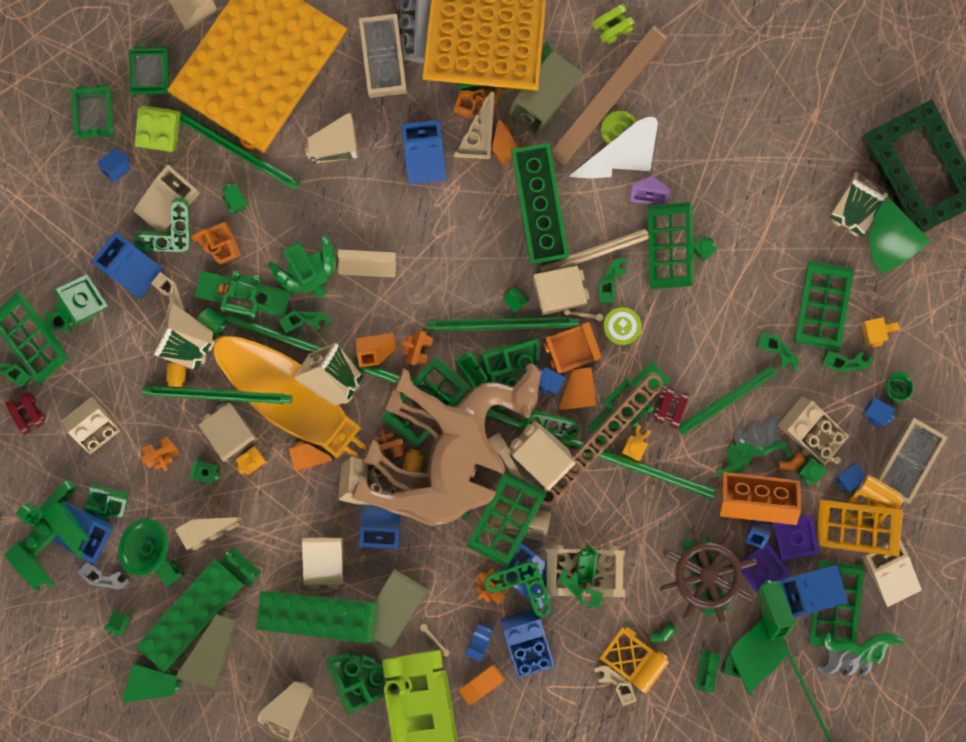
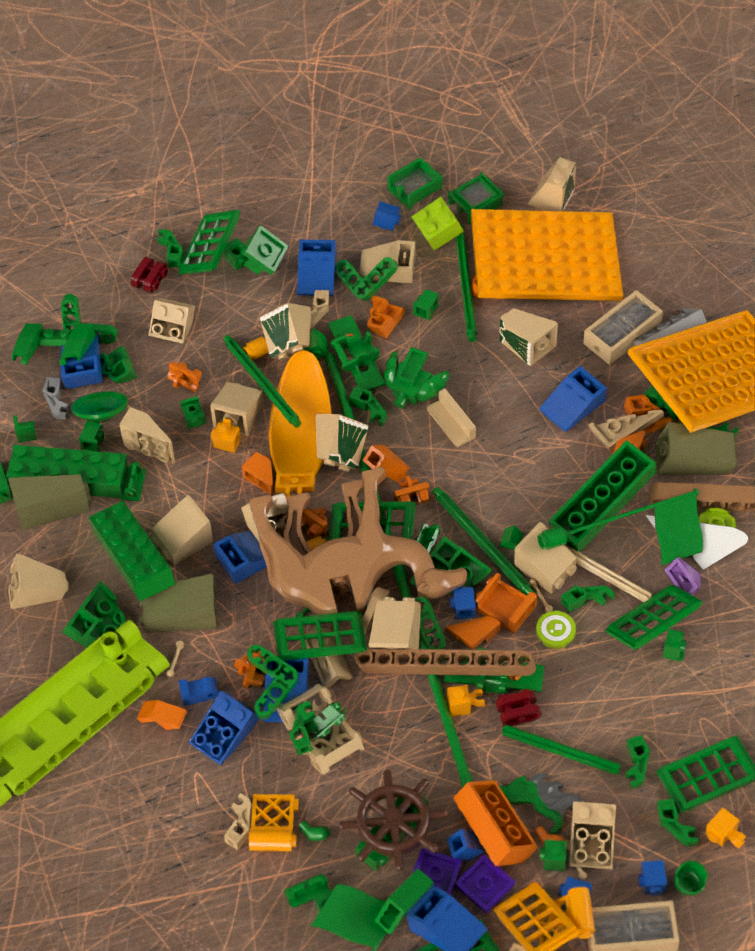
camera: 60 degrees right, 30 degrees down
none -> green flag [537,488,703,566]

